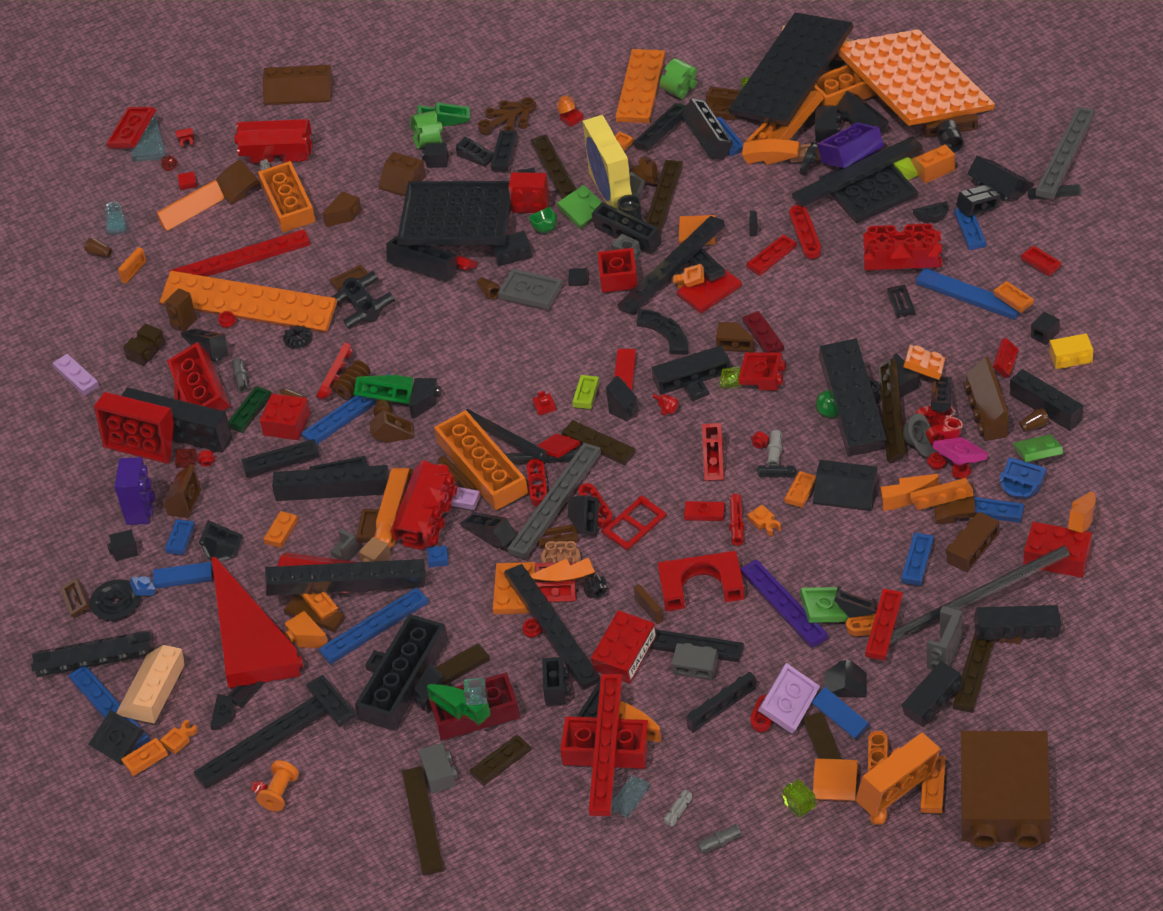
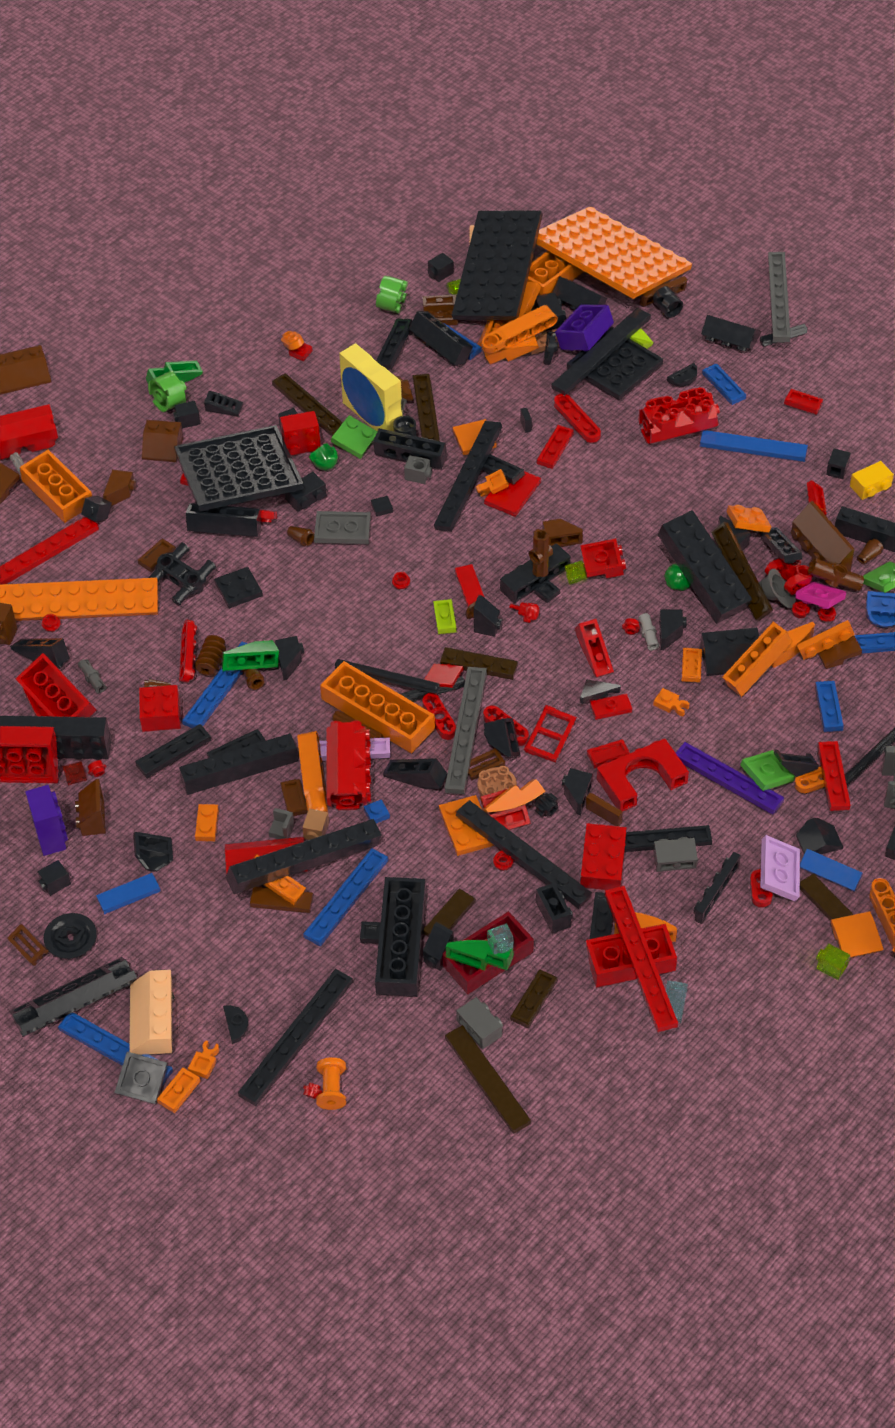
camera: 25 degrees left, 5 degrees up
blue plate [130,576,155,596] -> none
blue plate [165,519,196,555] -> none
red slope [212,557,303,688] -> none
black tile [227,681,265,708] -> none
dark green tile [228,386,272,433] -> none
black gear [283,325,312,348] -> none
orange slope [284,611,328,648] -> none
black tile [306,675,356,727] -> none
reddish brown slope [369,409,415,443] -> none
reddish brown plant [478,97,536,135] -> none
black plate [490,130,518,171] -> none
red tile [532,390,556,416] -> none
red brick [597,248,638,293] -> none
orange plate [615,49,666,123] -> none
black tile [637,309,688,355] -> none
light grey axle [664,790,692,827] -> none
dark grey pin [697,824,742,854] -> none
red pin [729,494,745,546] -> none
dark red plate [742,311,784,353] -> none
black axle [757,465,795,477] -> none
black tile [887,284,915,318] -> none
orange slope [911,144,955,183] -> none
reddish brown brick [946,512,999,573] -> none
black brick [956,184,1000,217] -> none
orange plate [994,281,1034,313] -> none
none -> black brick [81,496,112,522]
none -> black plate [214,566,263,609]
none -> red plate [392,572,410,589]
none -> black brick [427,253,454,282]
none -> orange piece [482,305,558,354]
none -> reddish brown piece [528,529,553,577]
none -> black slope [562,768,593,816]
none -> tile [580,679,621,704]
none -> red tile [587,739,630,768]
none -> black slope [659,609,687,650]
none -> orange brick [722,622,793,697]
none -> reddish brown piece [808,558,864,591]

